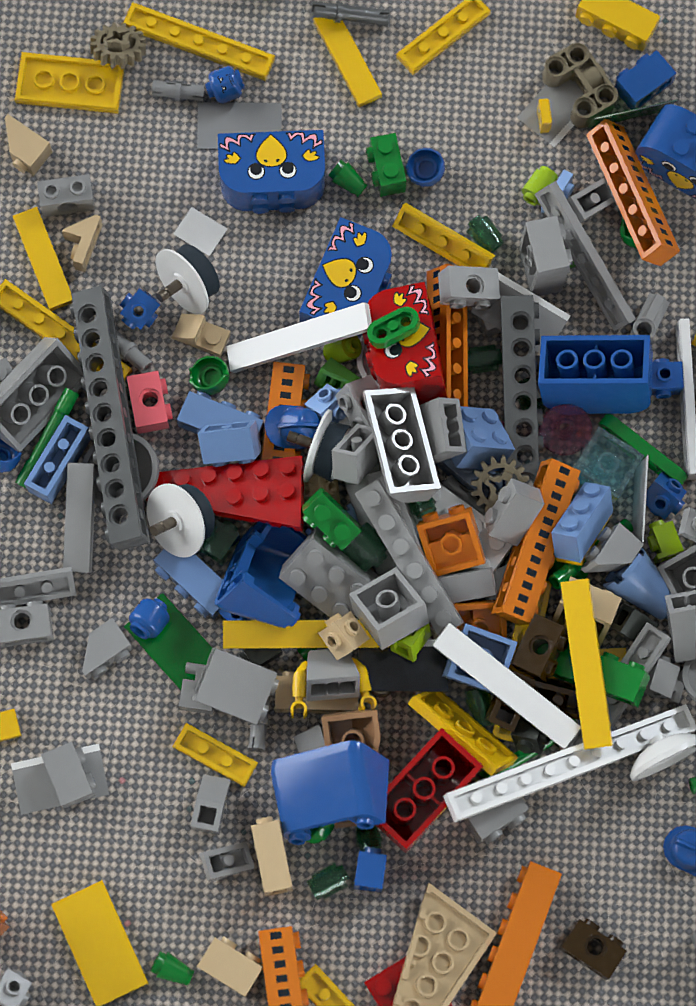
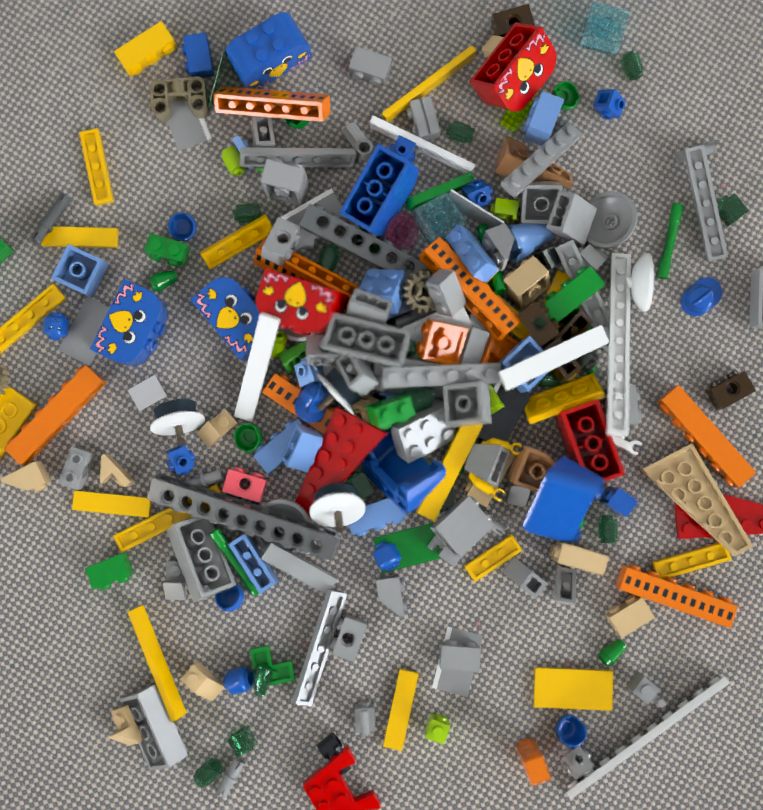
camera: 60 degrees left, 10 degrees up
light grey pin [152,80,205,102] -> none
tan brick [319,611,370,660] -> none
green plate [367,307,420,349] -> none
yellow tile [537,98,552,133] -> none
yellow tile [561,578,613,750] -> none
none -> orange brick [4,365,107,465]
none -> medium blue brick [51,244,109,298]
none -> blue hair [555,714,587,747]
none -> white plate [612,435,642,455]

